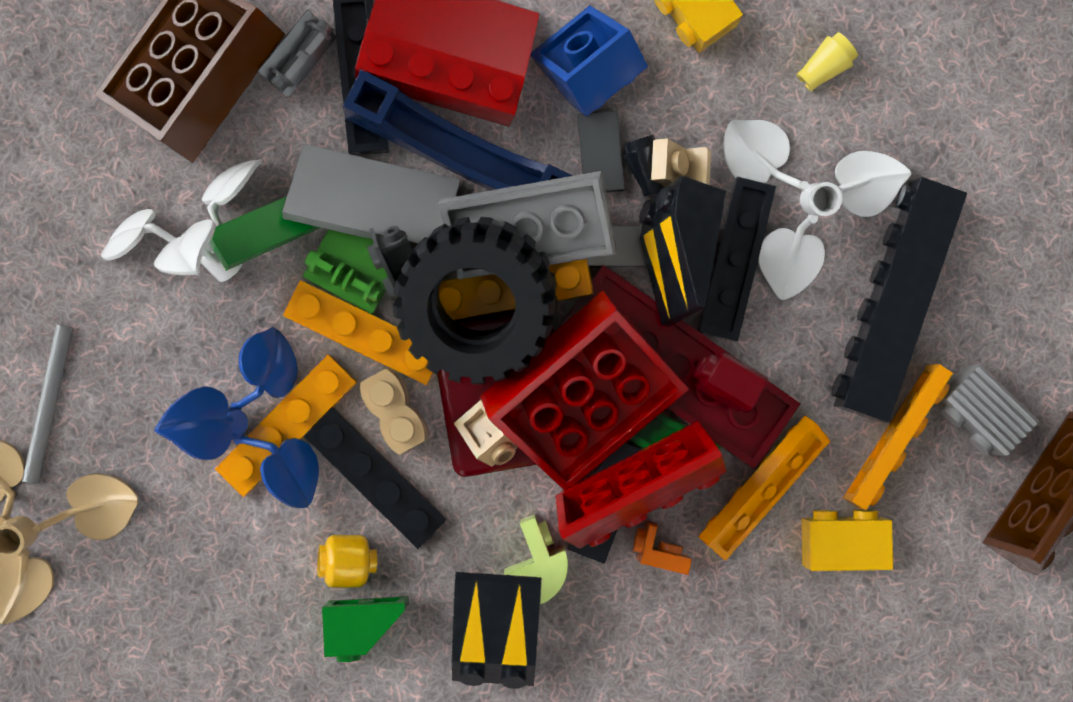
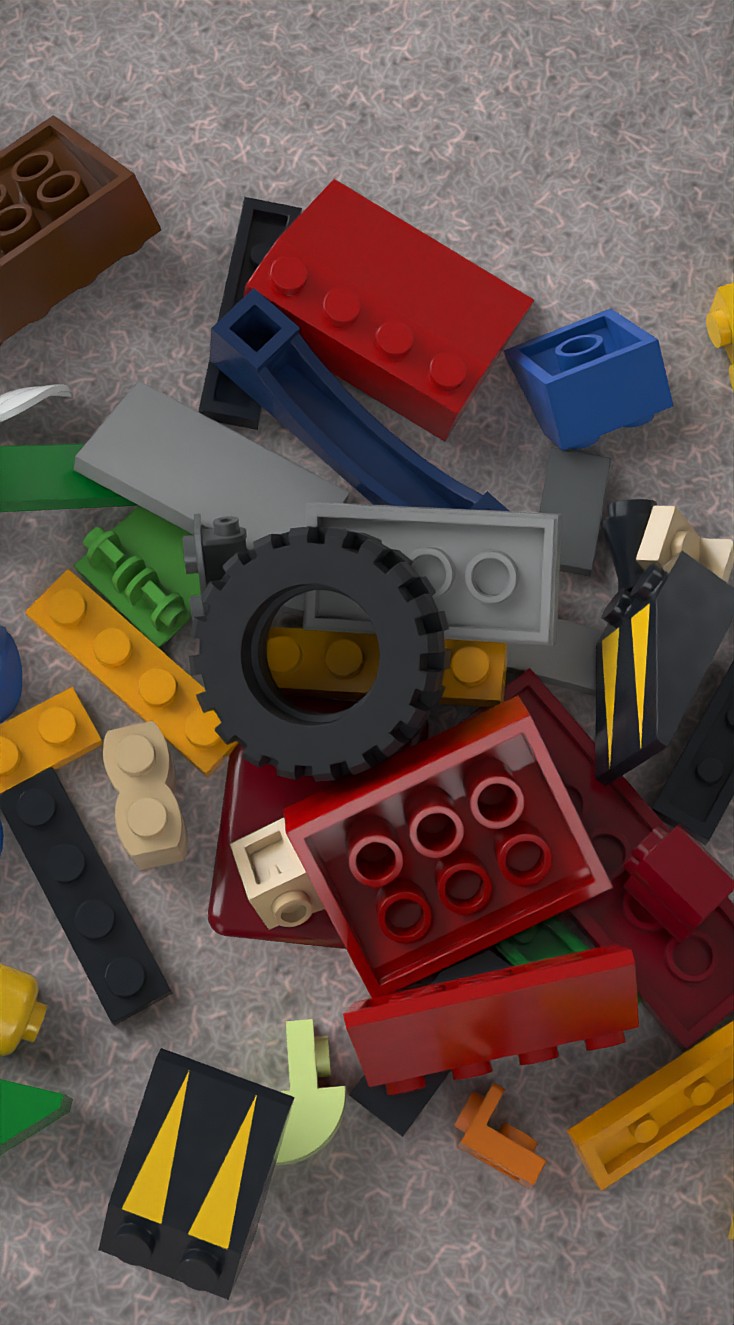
camera: 20 degrees right, 15 degrees down
dark grey hinge [257,9,336,98] -> none

